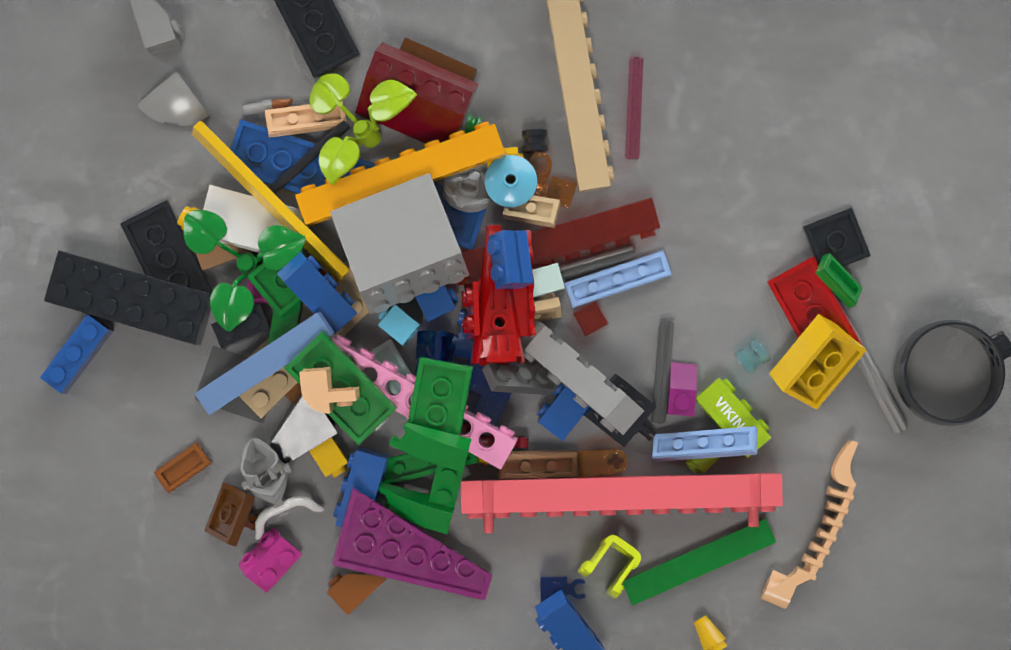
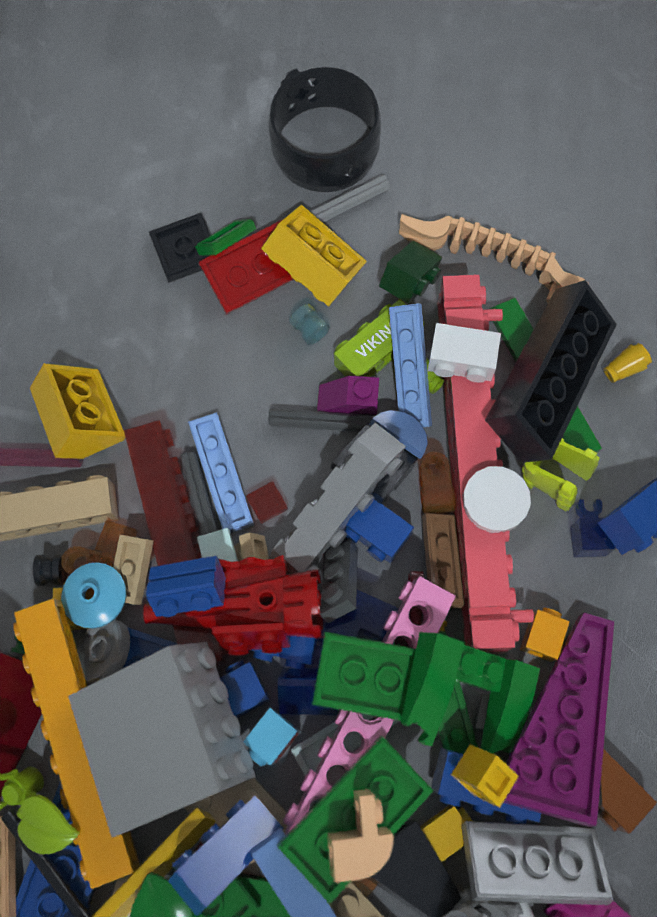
camera: 80 degrees left, 15 degrees down
none -> yellow slope [30,363,126,459]
none -> medium blue tile [369,410,428,460]
none -> dark green brick [379,241,442,304]
none -> white brick [428,323,501,383]
none -> yellow brick [451,745,519,808]
none -> light grey tile [461,821,614,905]
none -> white tile [463,466,531,533]
none -> black brick [485,280,617,463]
none -> light orange brick [520,608,570,662]

